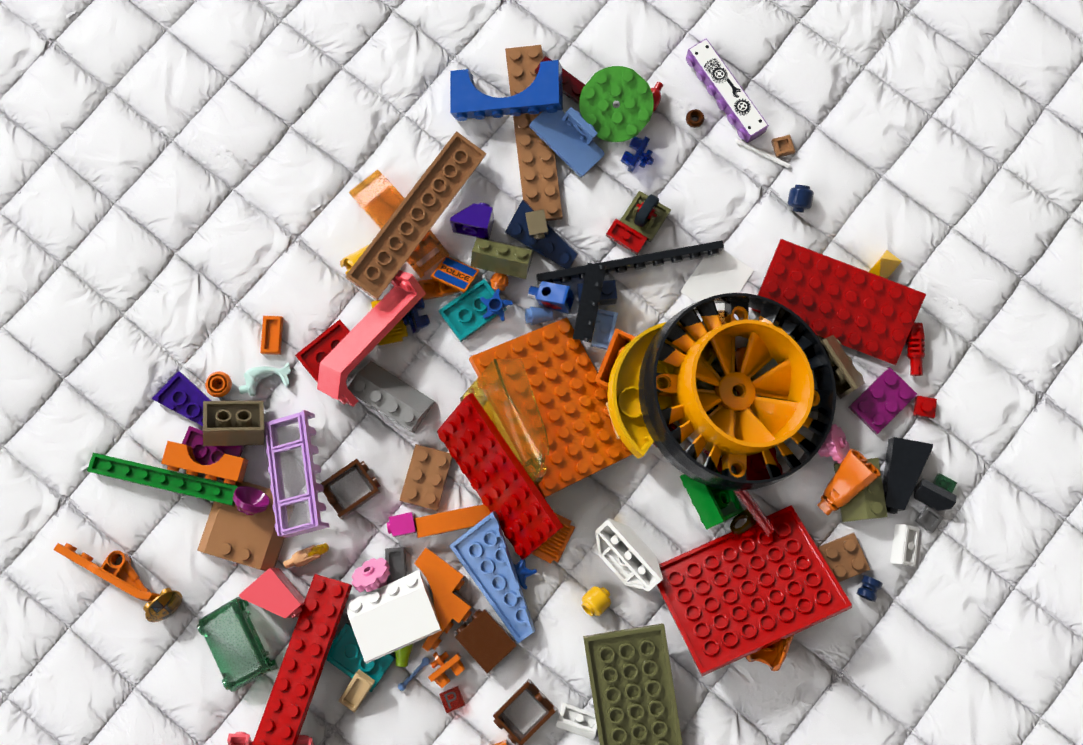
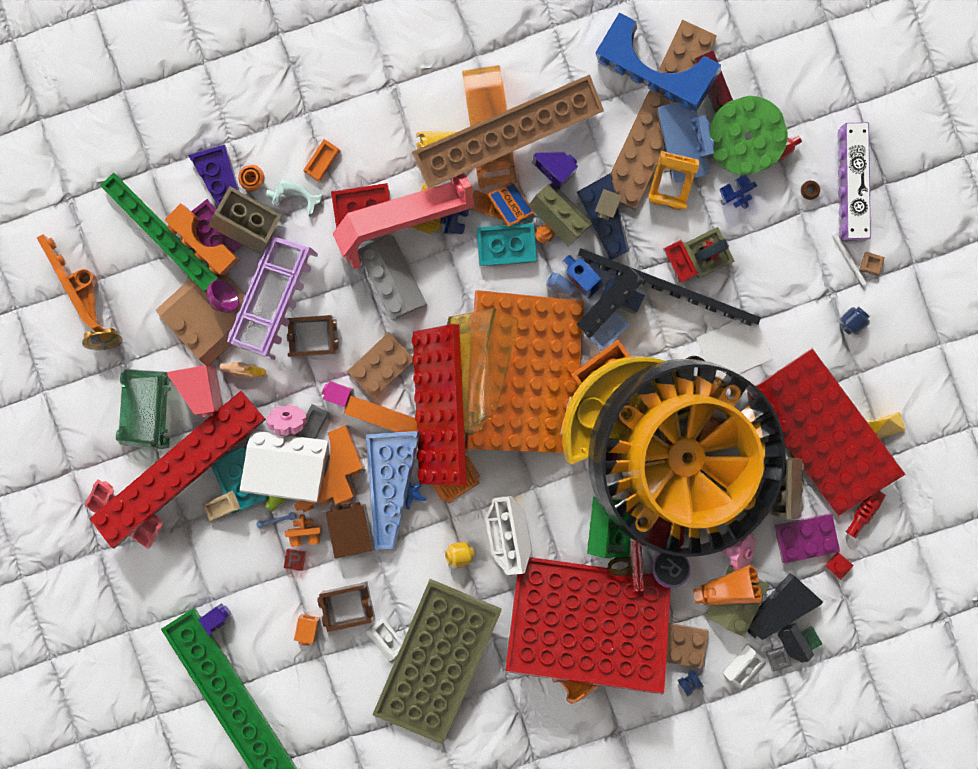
camera: 25 degrees right, 10 degrees up
blue animal [480,289,513,321] -> none
none -> light orange window [648,151,699,210]
none -> black tile [652,552,691,588]

